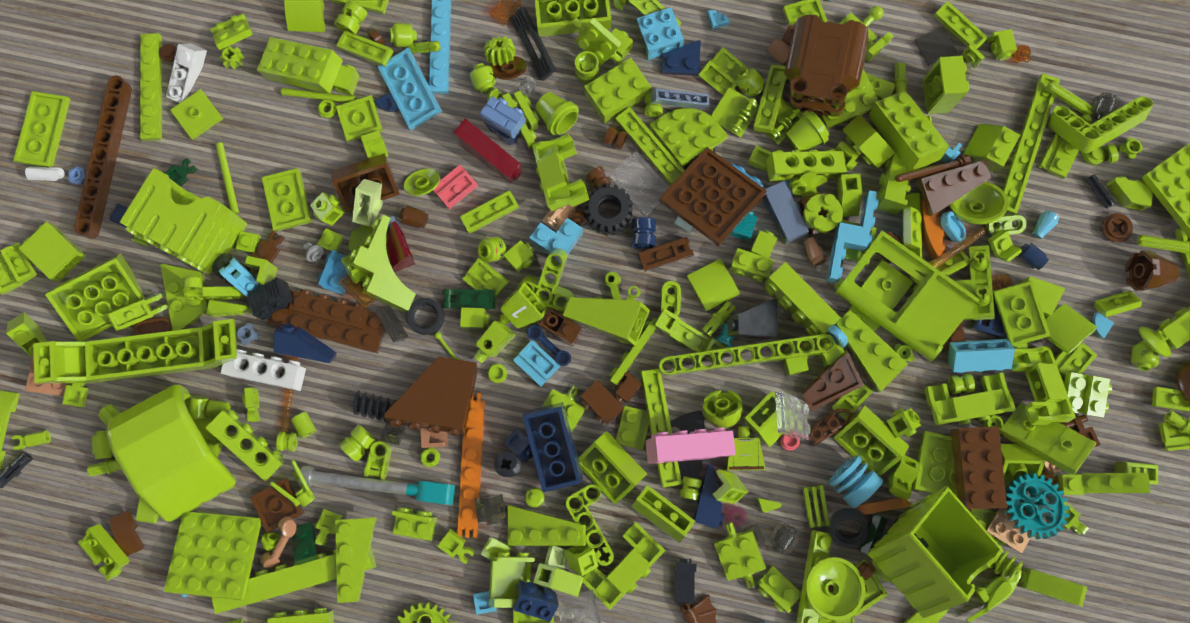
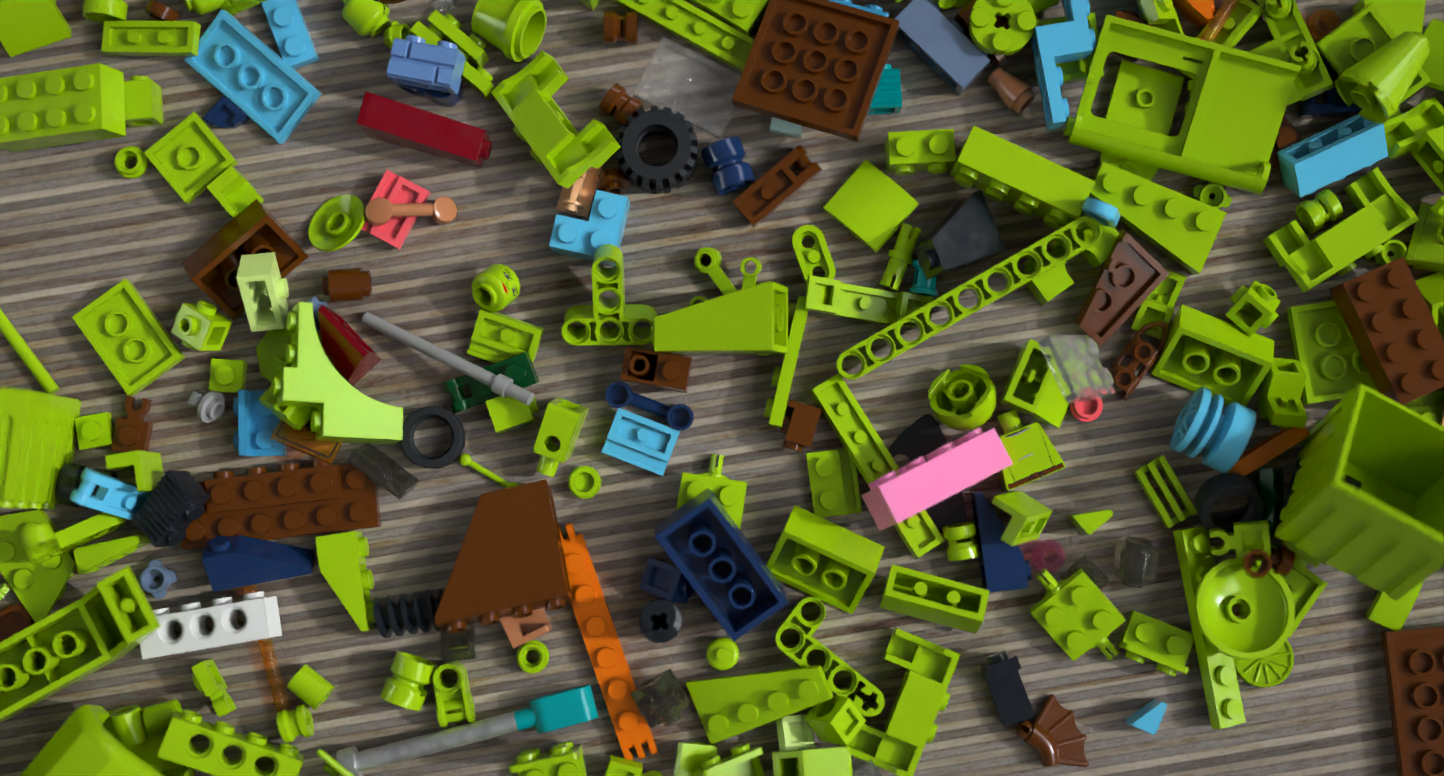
camera: 20 degrees left, 5 degrees up
lime bar [281,88,356,103] -> none
lime plate [460,190,519,234] -> none
lime torso [500,282,548,328] -> none
lime brick [504,240,534,273] -> none
reddish brown brick [581,380,624,426] -> none
lime brick [750,230,777,258] -> none
none -> lime slope [315,531,375,632]
none -> light grey bar [362,312,534,405]
none -> nougat bar [364,196,457,226]
none -> lime plate [1209,520,1271,558]
none -> reddish brown hinge [1242,550,1272,579]
none -> lime cone [1335,31,1430,124]

